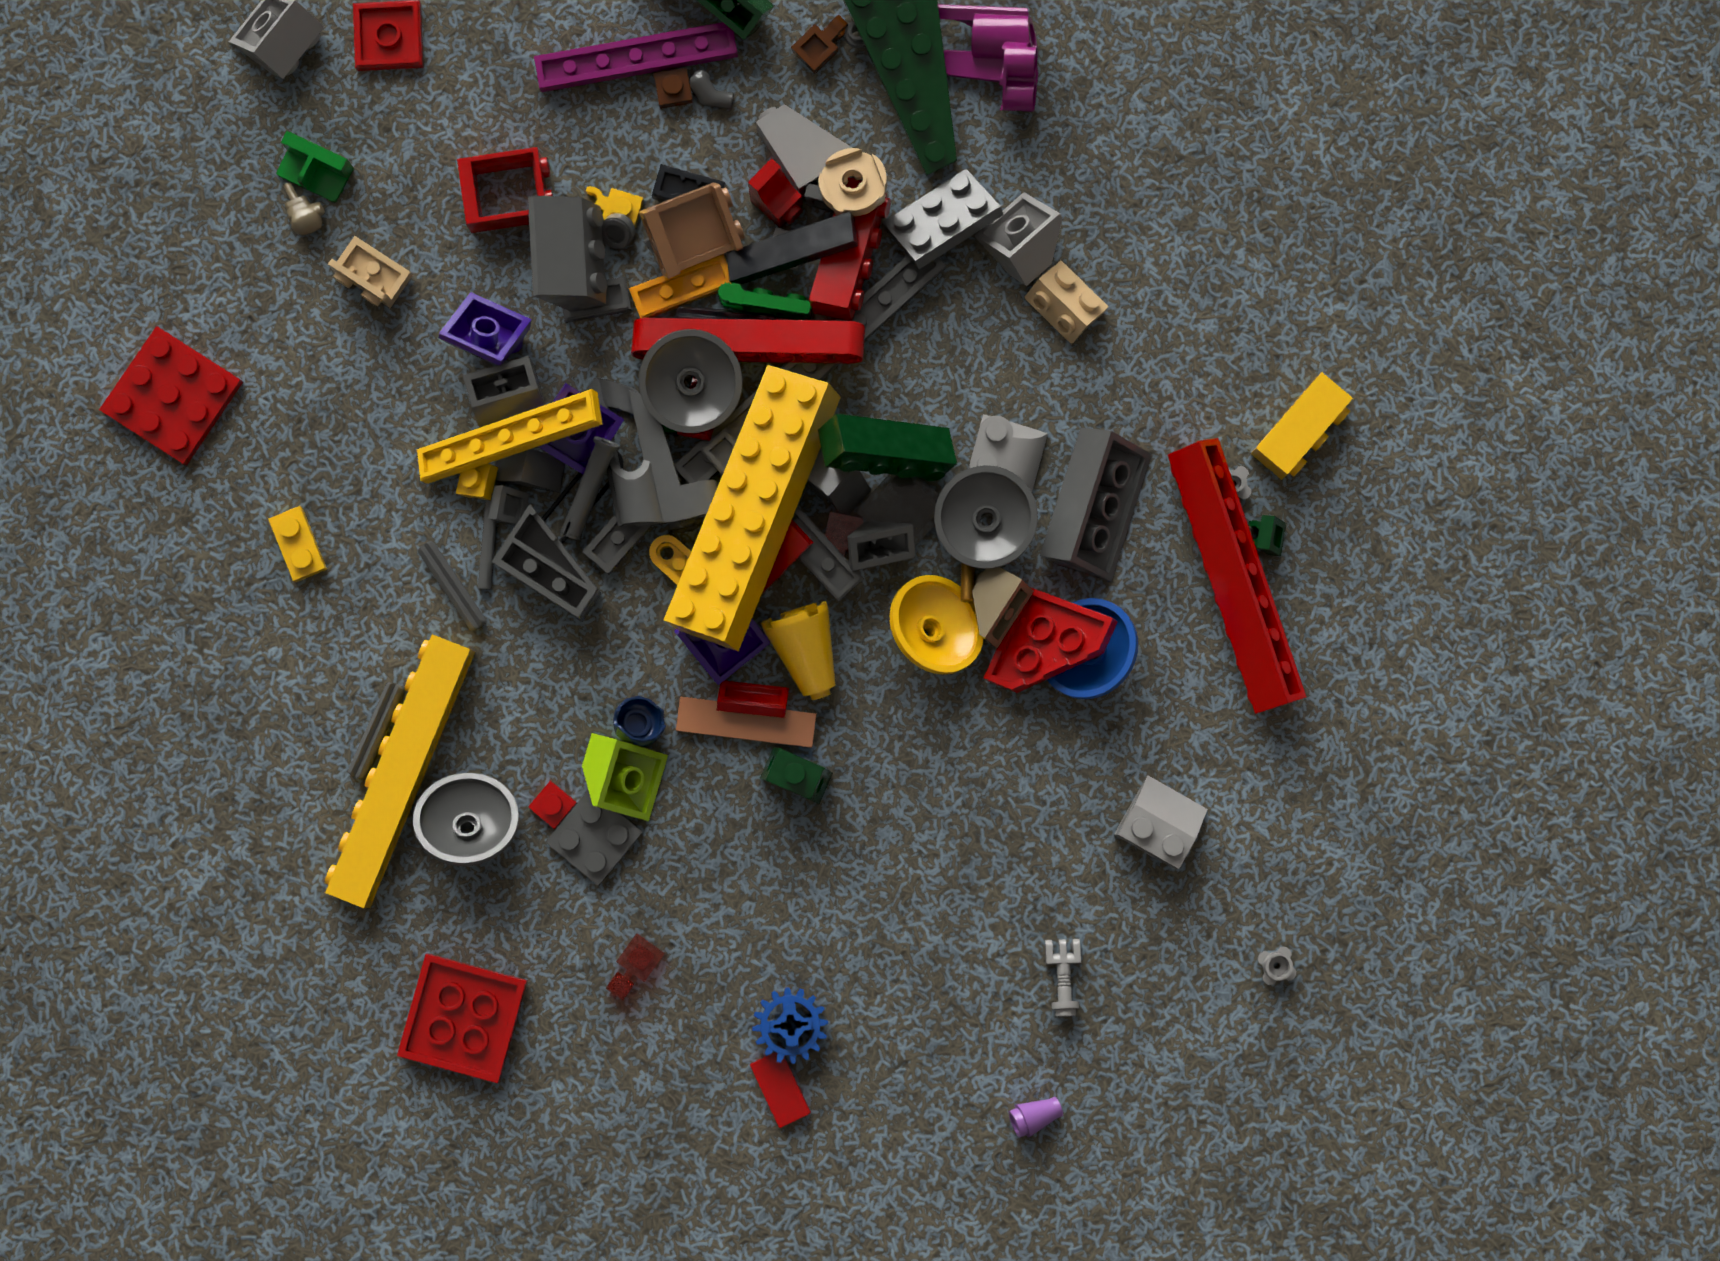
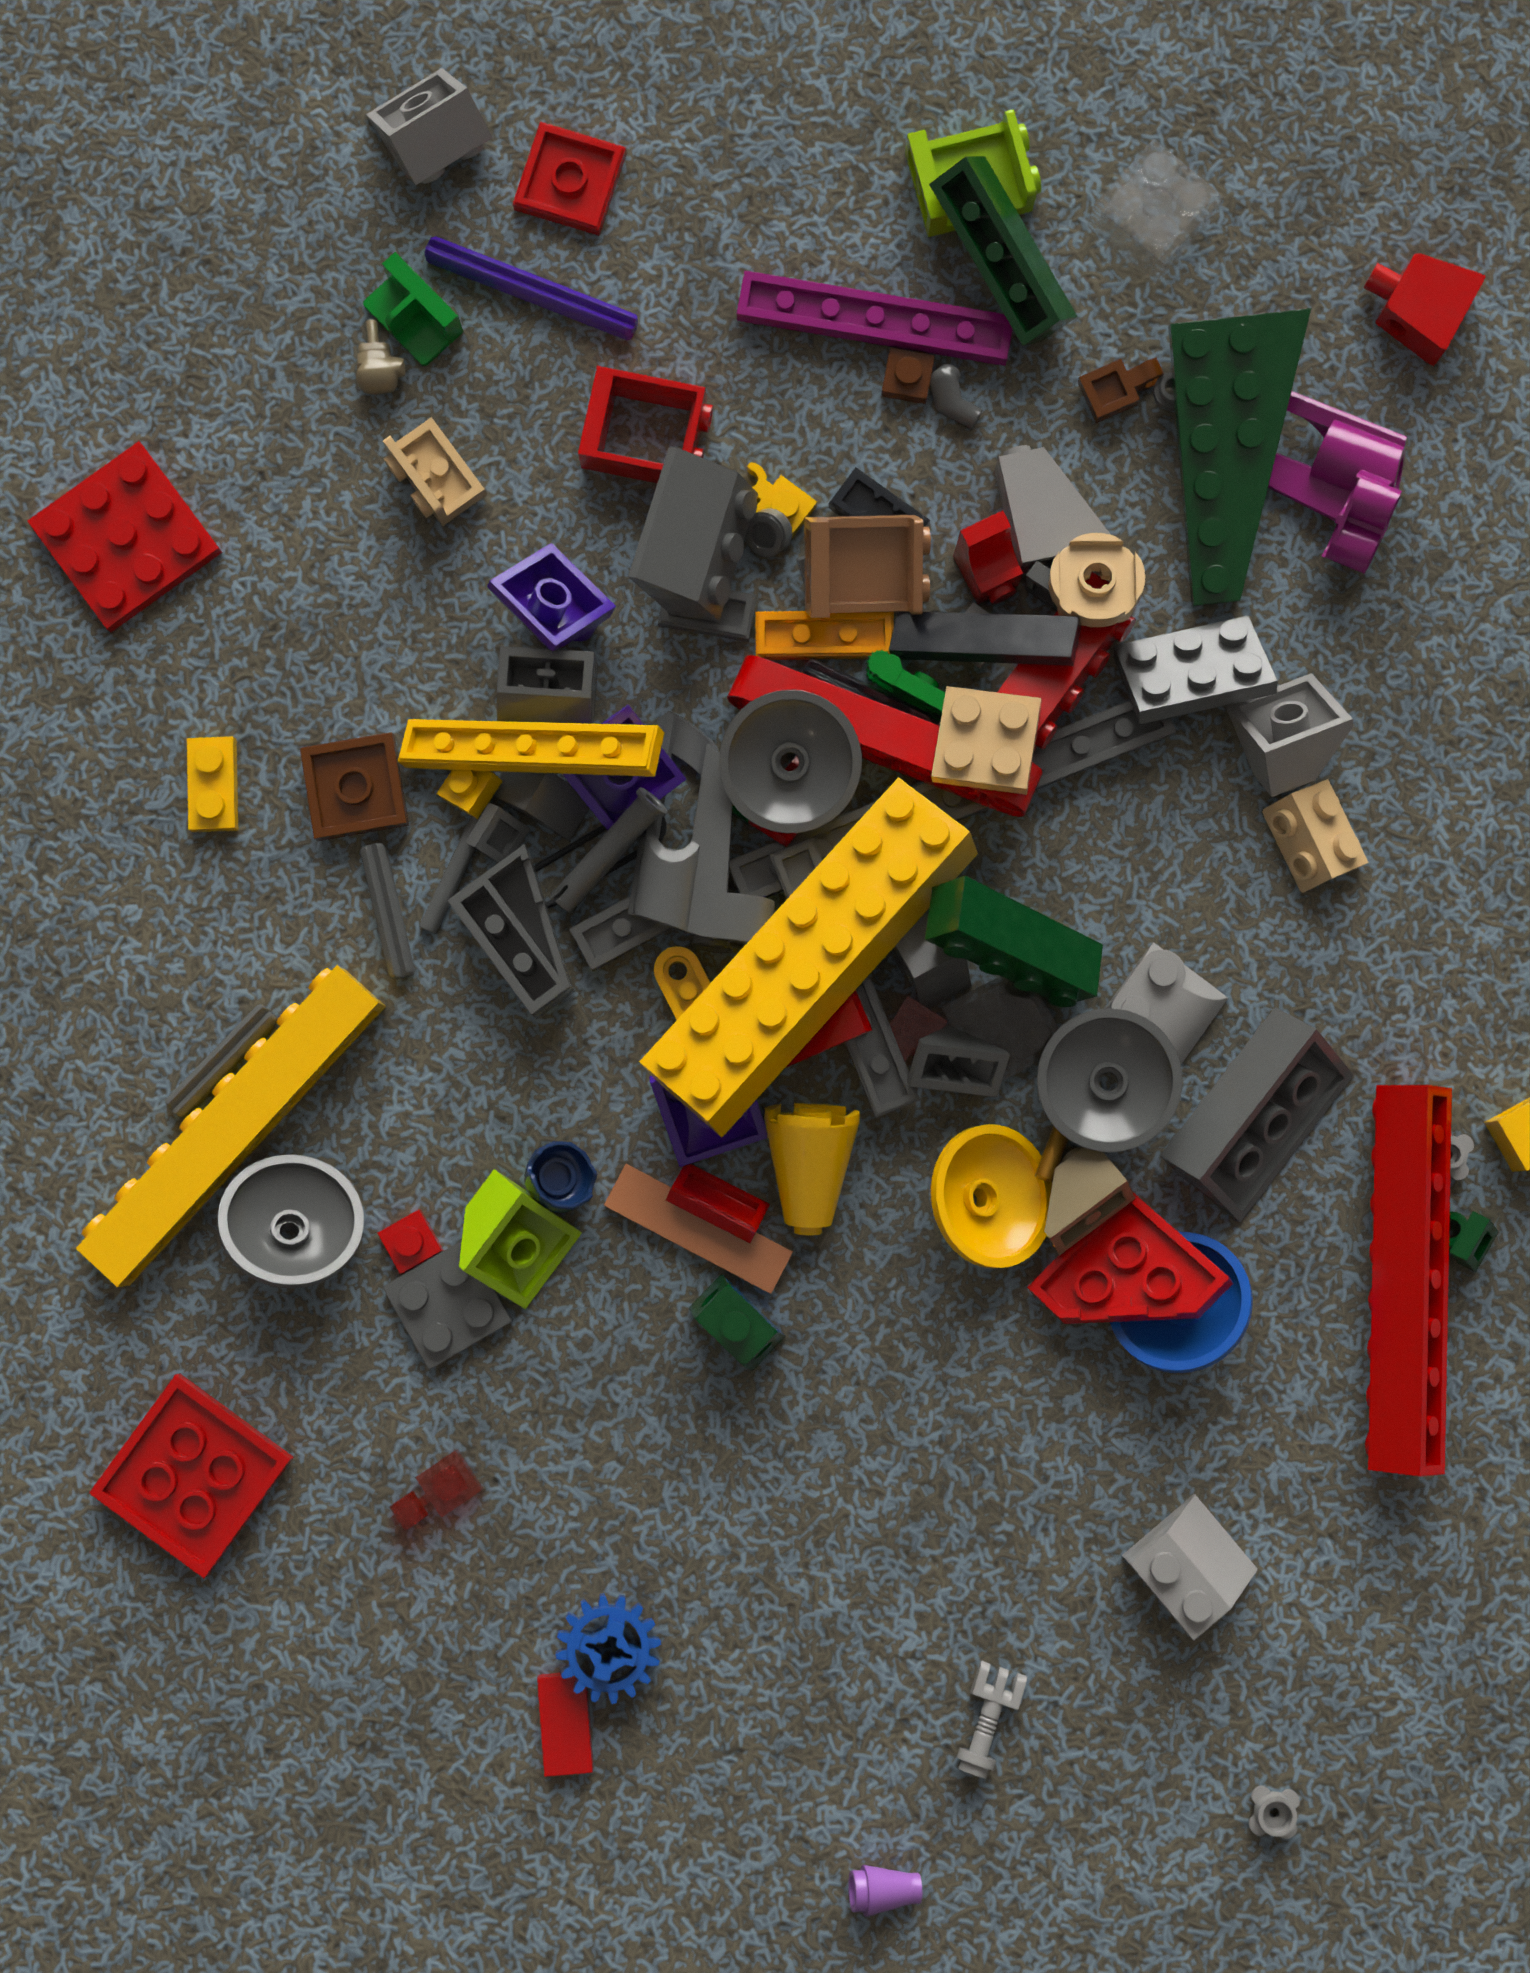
camera: 25 degrees right, 0 degrees up
none -> reddish brown plate [300,732,409,841]
none -> dark purple axle [424,236,638,340]
none -> tan plate [931,686,1041,795]

